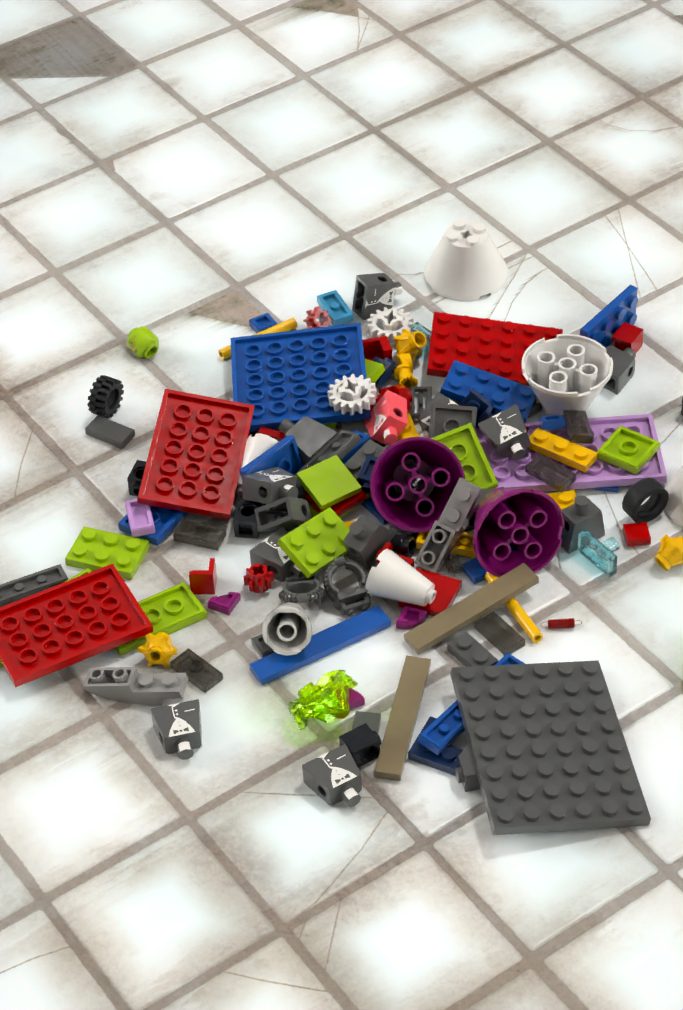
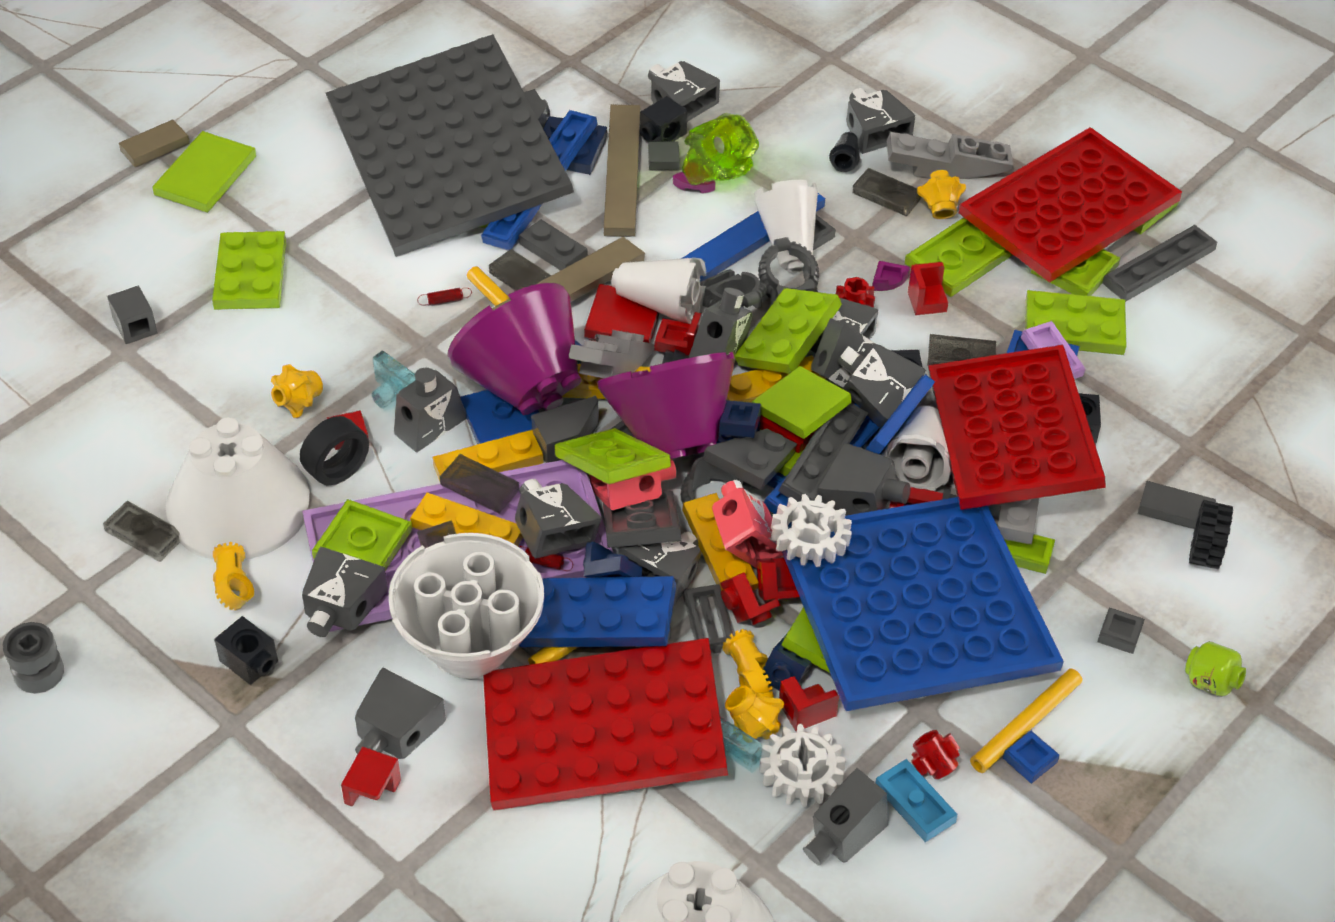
camera: 165 degrees right, 5 degrees up
blue plate [580,284,638,348] -> none
none -> dark grey torso [302,546,388,637]
none -> black cone [829,132,860,172]
none -> dark grey tile [1097,607,1145,654]

